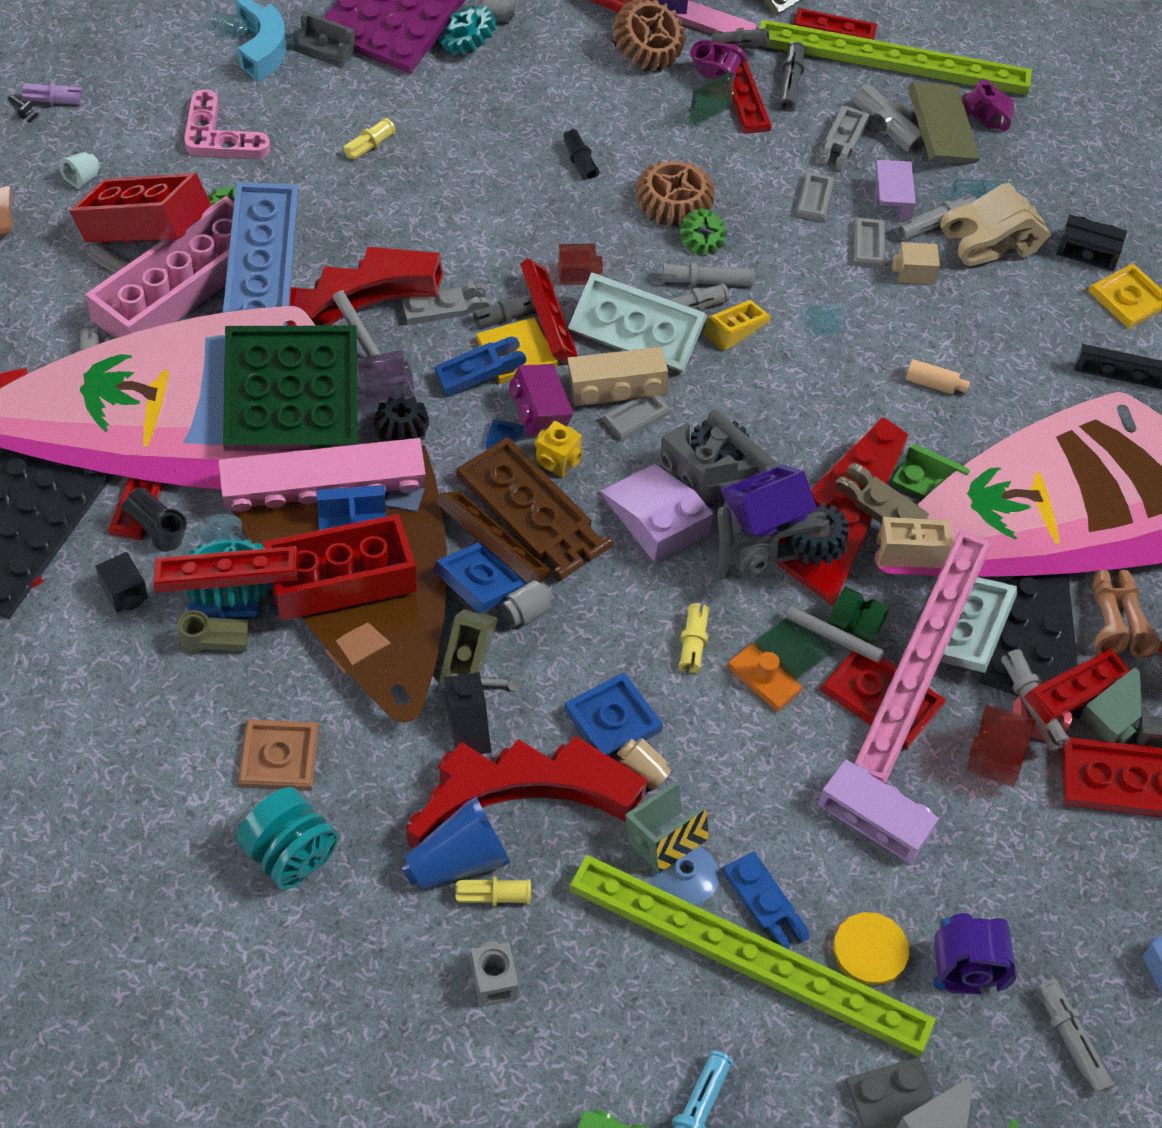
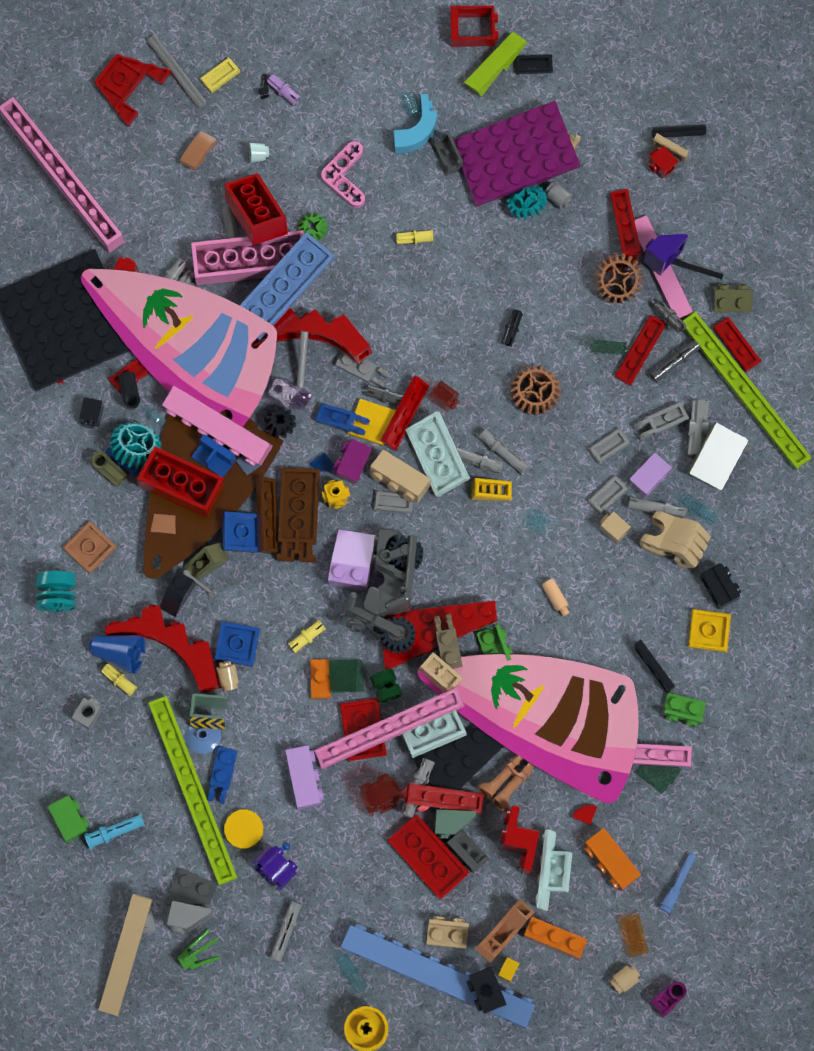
camera: 45 degrees right, 20 degrees up
red tile [153,546,298,593] -> none
dark green plate [223,325,358,451] -> none
light grey brick [500,580,553,627] -> none
bright green gear [680,208,728,256] -> none
magenta piece [690,40,747,83] -> none
dark purple slope [721,464,817,537] -> none
light grey bar [785,606,884,663] -> none
magenta piece [961,79,1015,132] -> none

